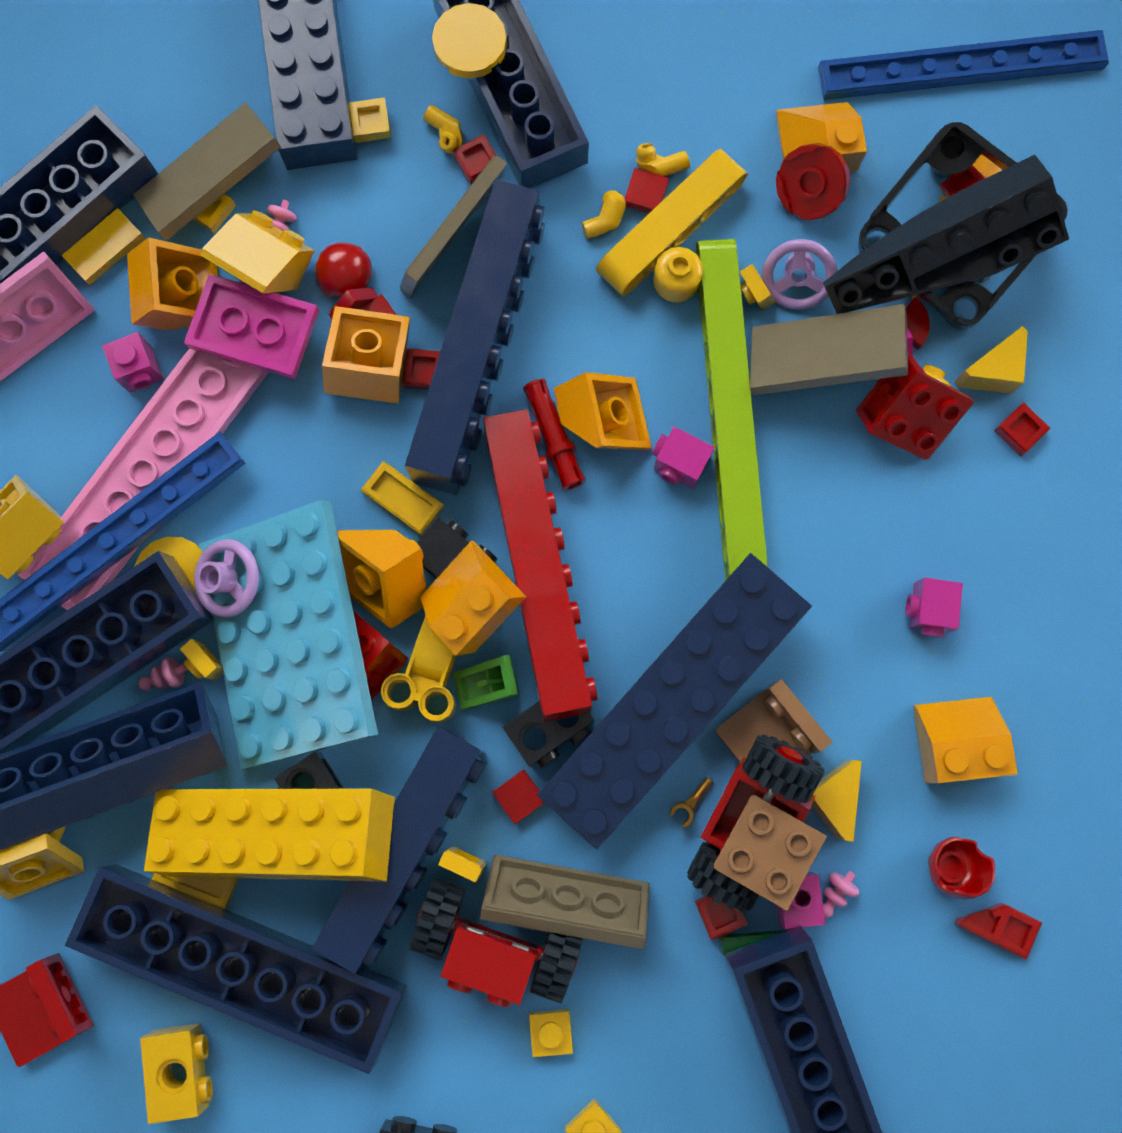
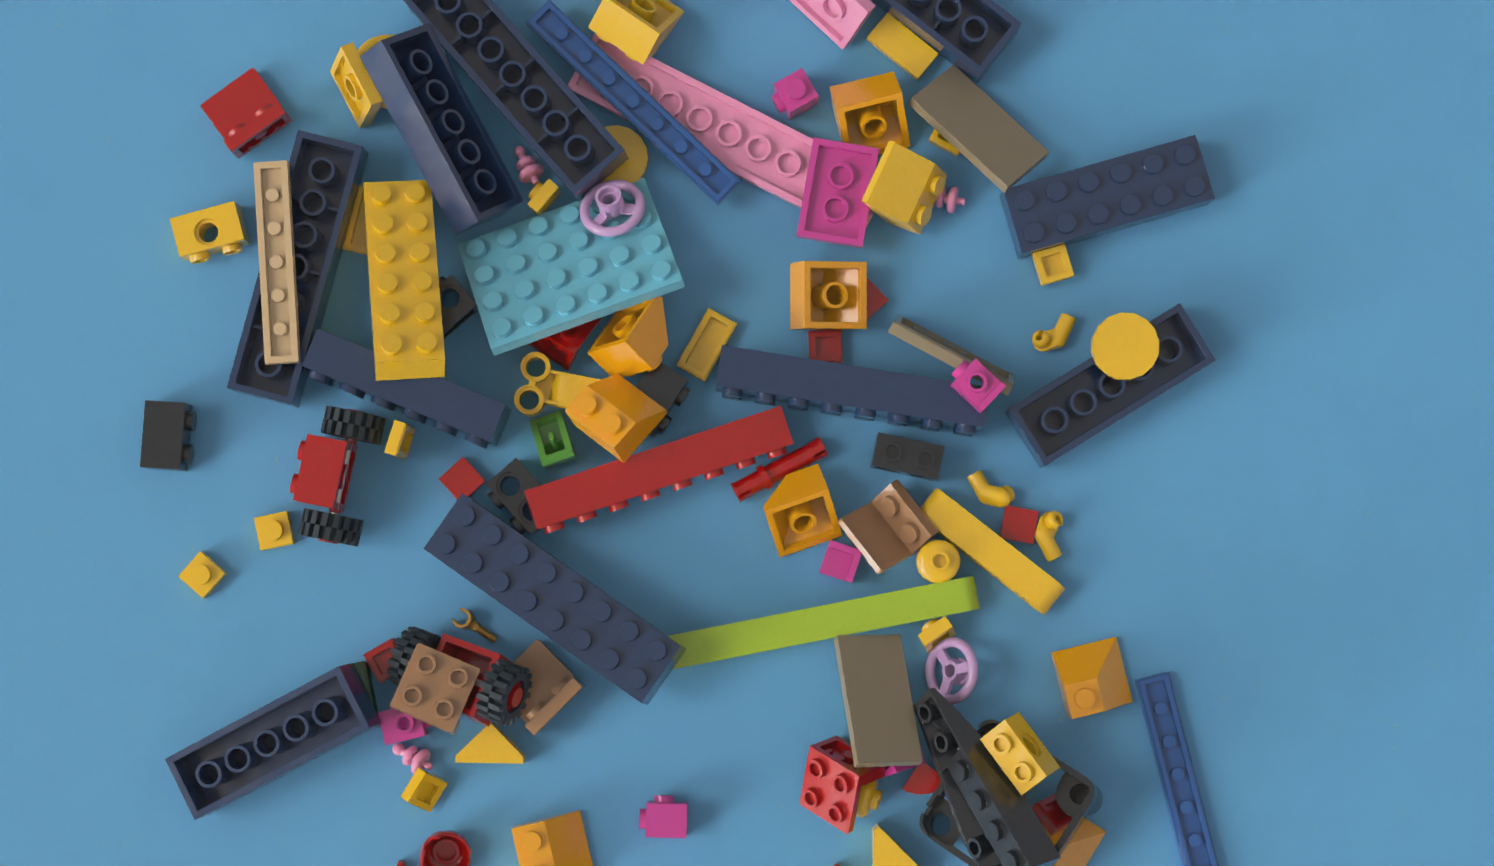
camera: 85 degrees right, 5 degrees up
red hair [314,242,372,298] -> none
red tile [328,287,378,319] -> none
red tile [453,134,496,185] -> none
dark tan tile [480,855,650,950] -> none
dark pink brick [652,426,715,489] -> none
red tile [775,143,851,220] -> none
none -> tan plate [253,160,301,365]
none -> yellow plate [400,768,448,812]
none -> dark pink panel [819,540,862,583]
none -> medium nougat bracket [838,479,939,574]
none -> black brick [870,432,945,482]
none -> dark pink brick [950,358,1006,413]
none -> yellow brick [980,712,1061,796]

